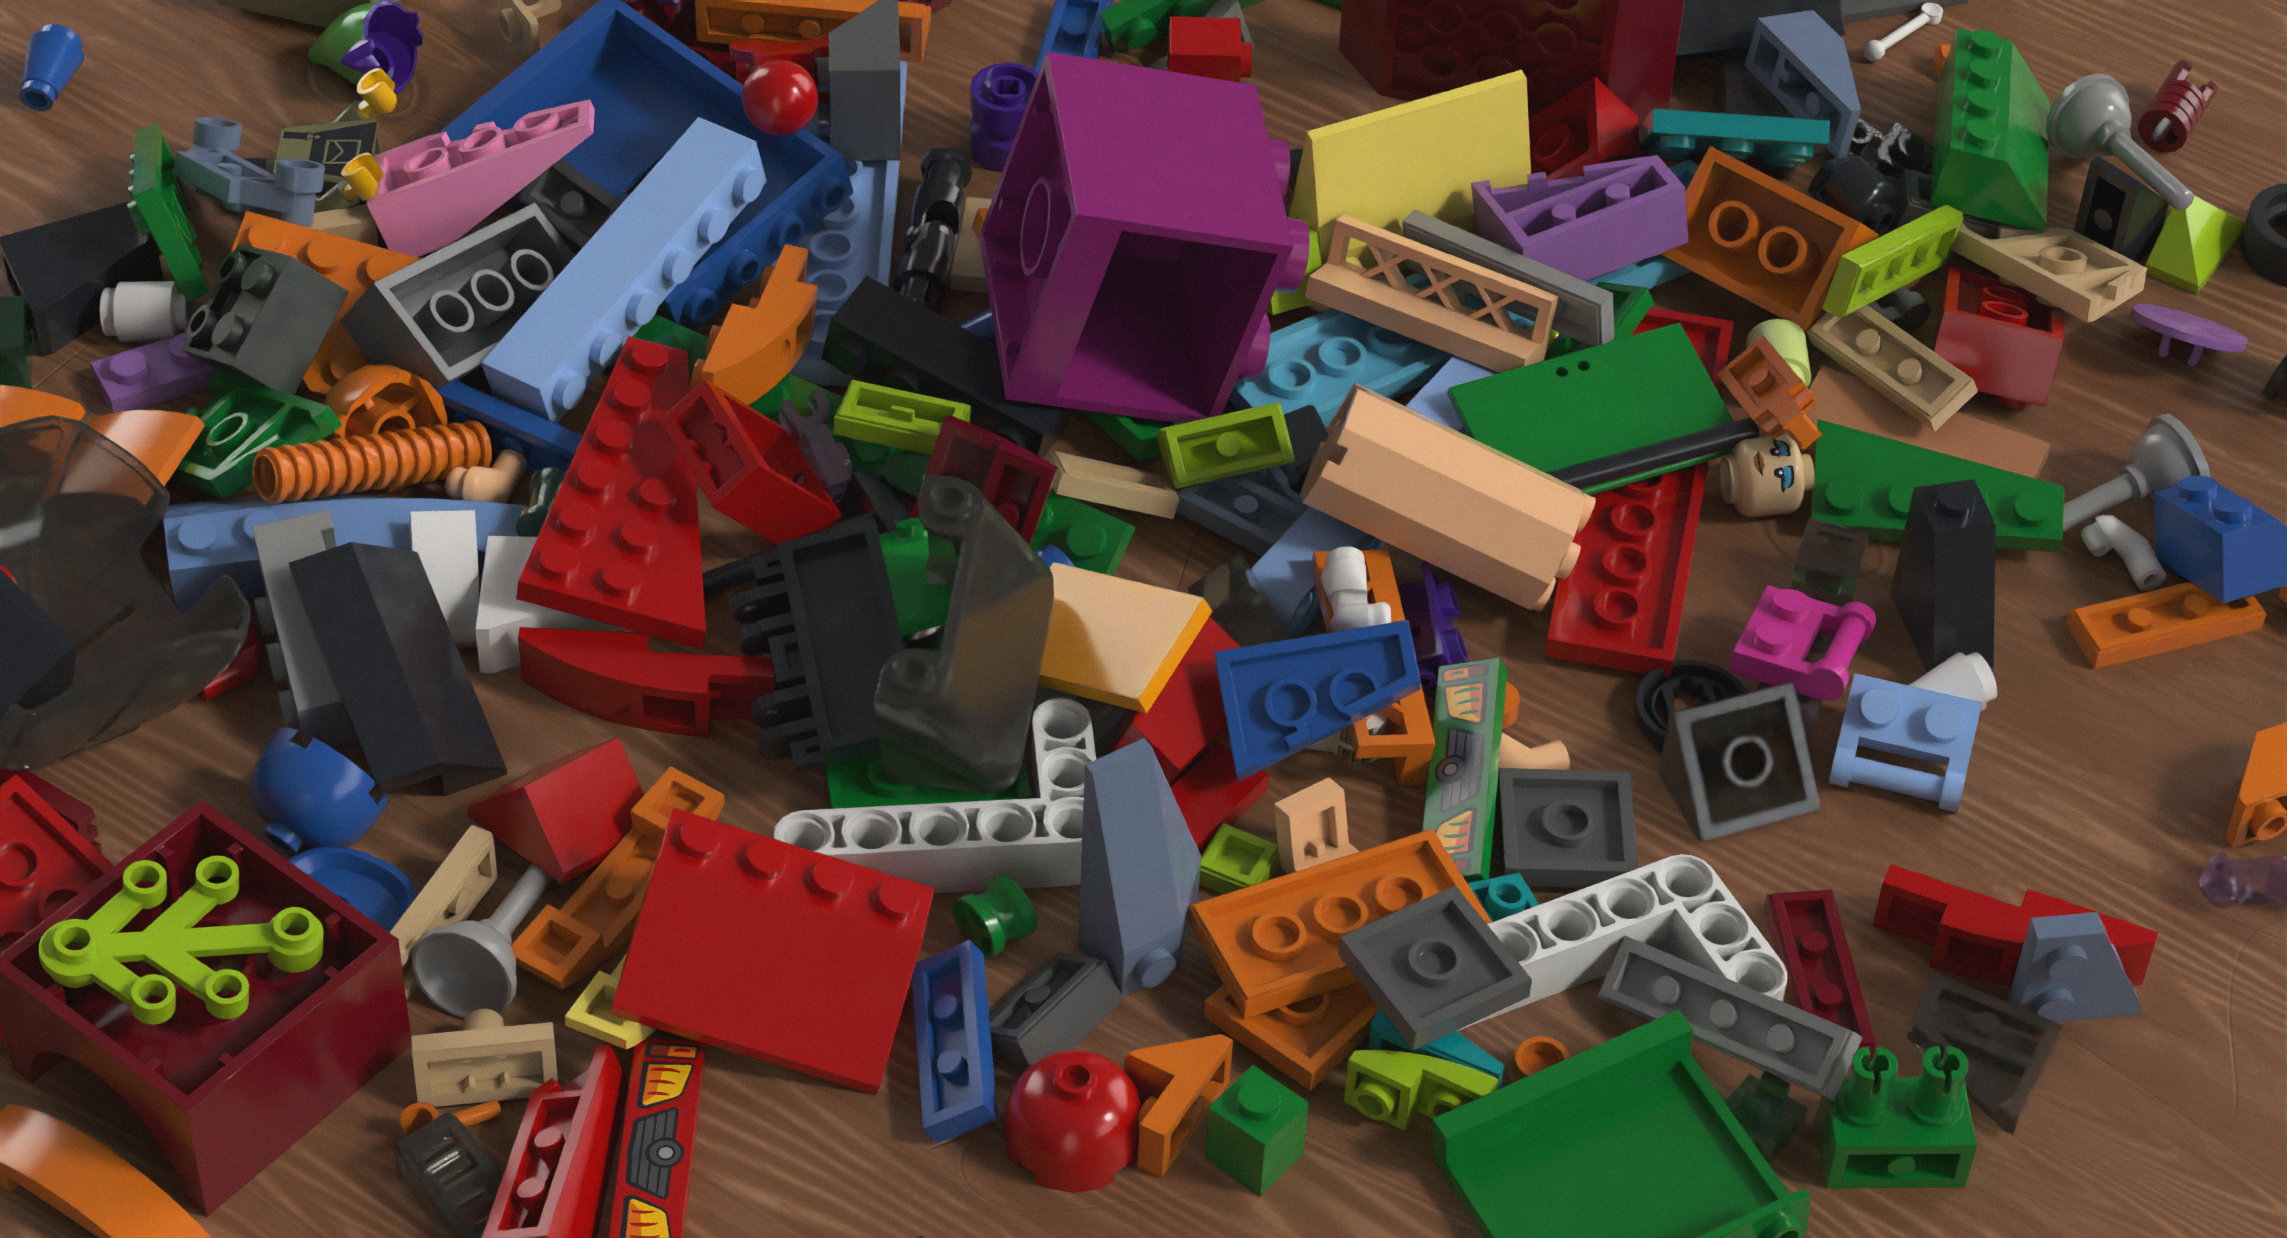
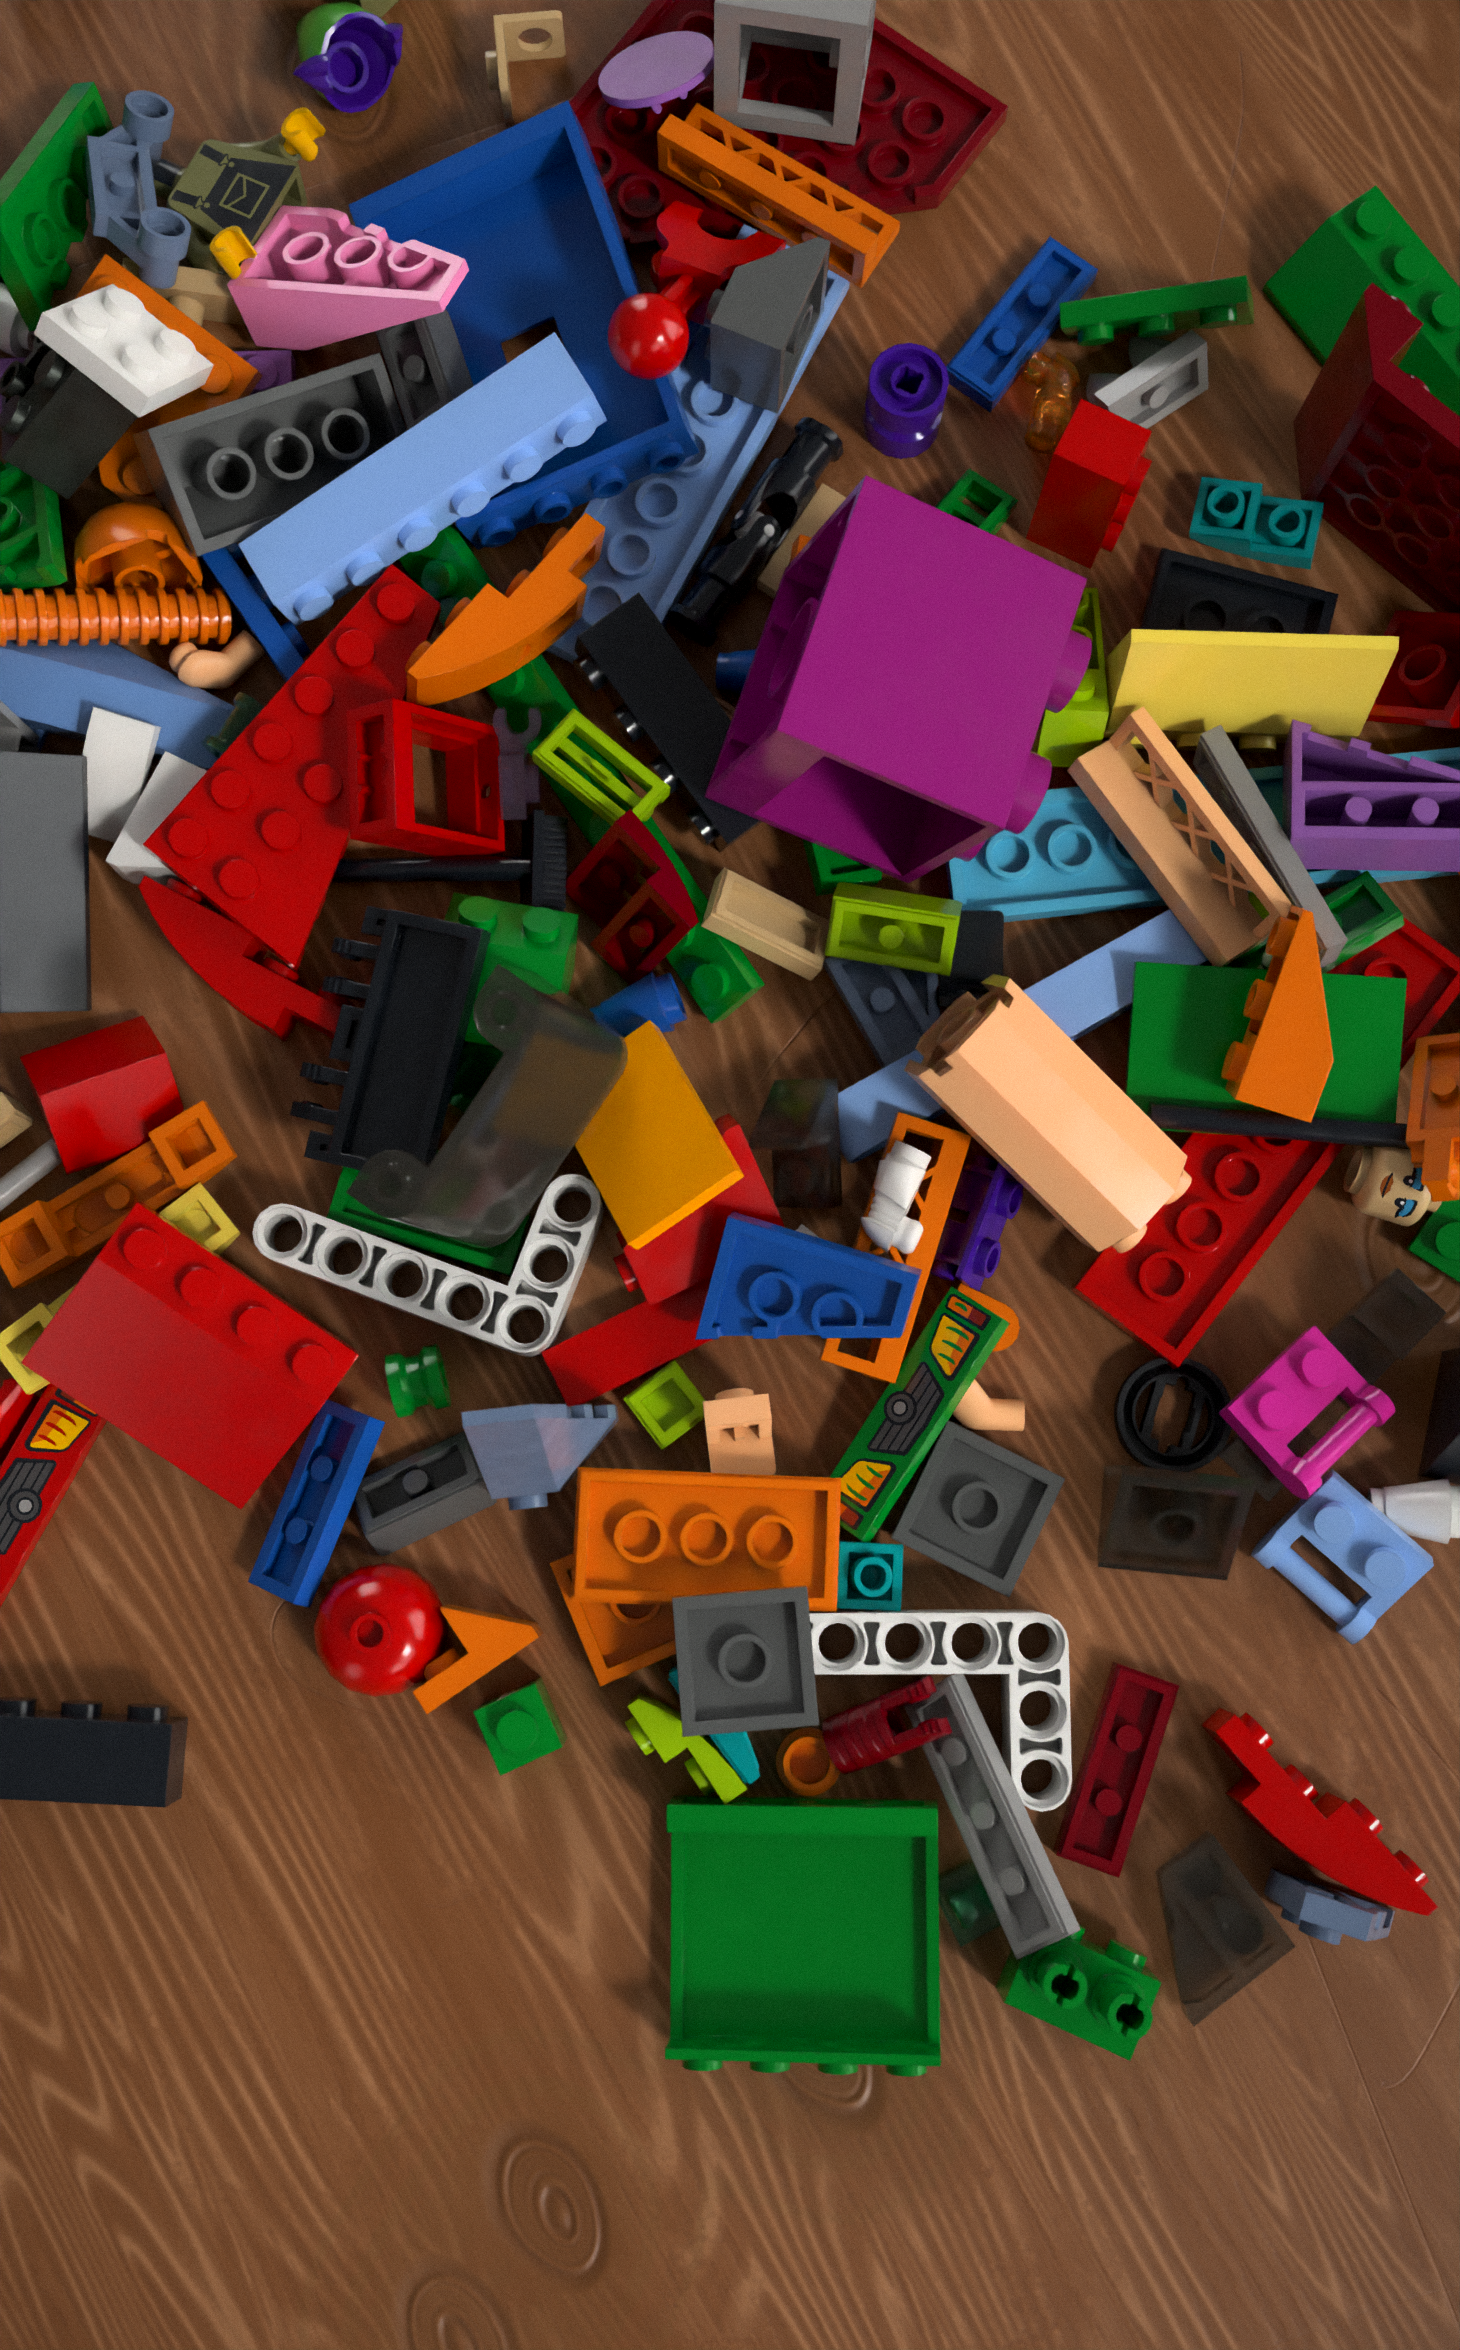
camera: 25 degrees right, 35 degrees up
none -> white plate [34,284,214,418]
none -> dark red hinge [822,1675,953,1775]
none -> teal slope [1189,477,1324,570]
none -> orange slope [1221,905,1334,1123]

